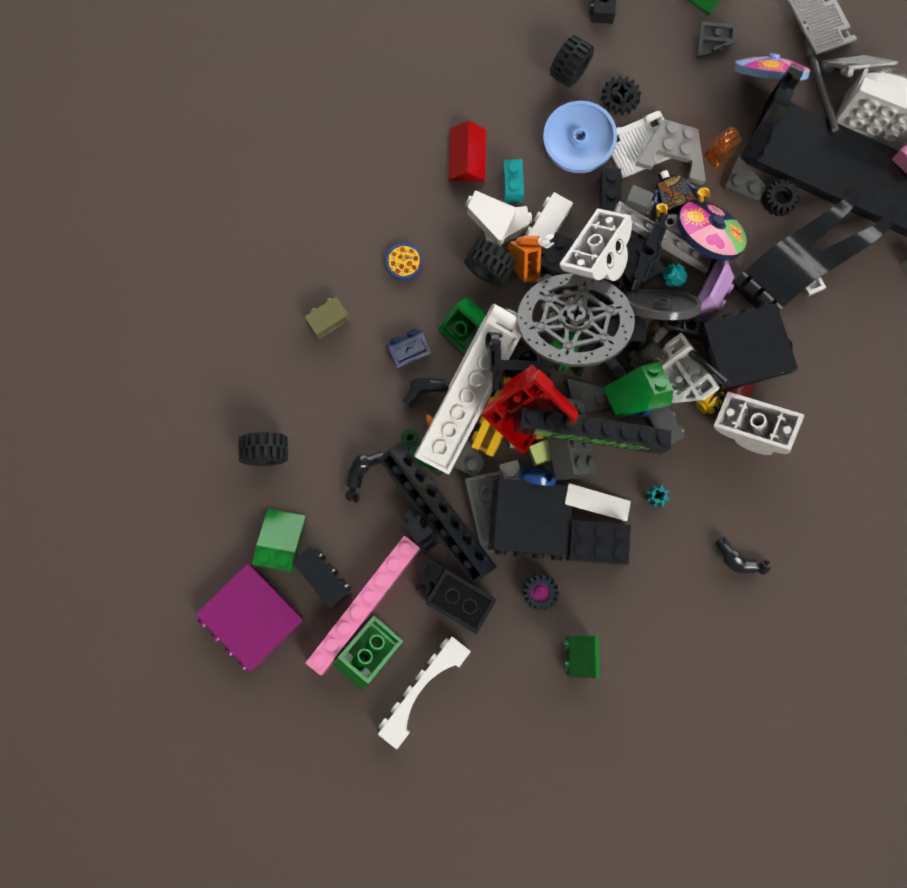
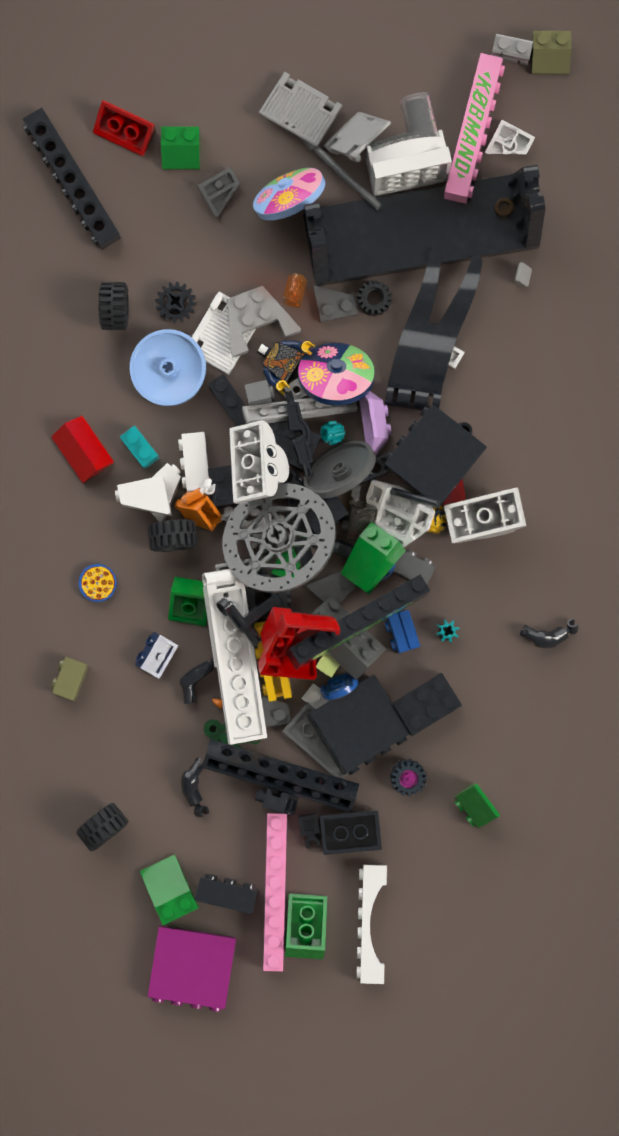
camera: 30 degrees left, 5 degrees up
white sticker [565,484,631,521] -> none
none -> blue brick [384,610,420,654]

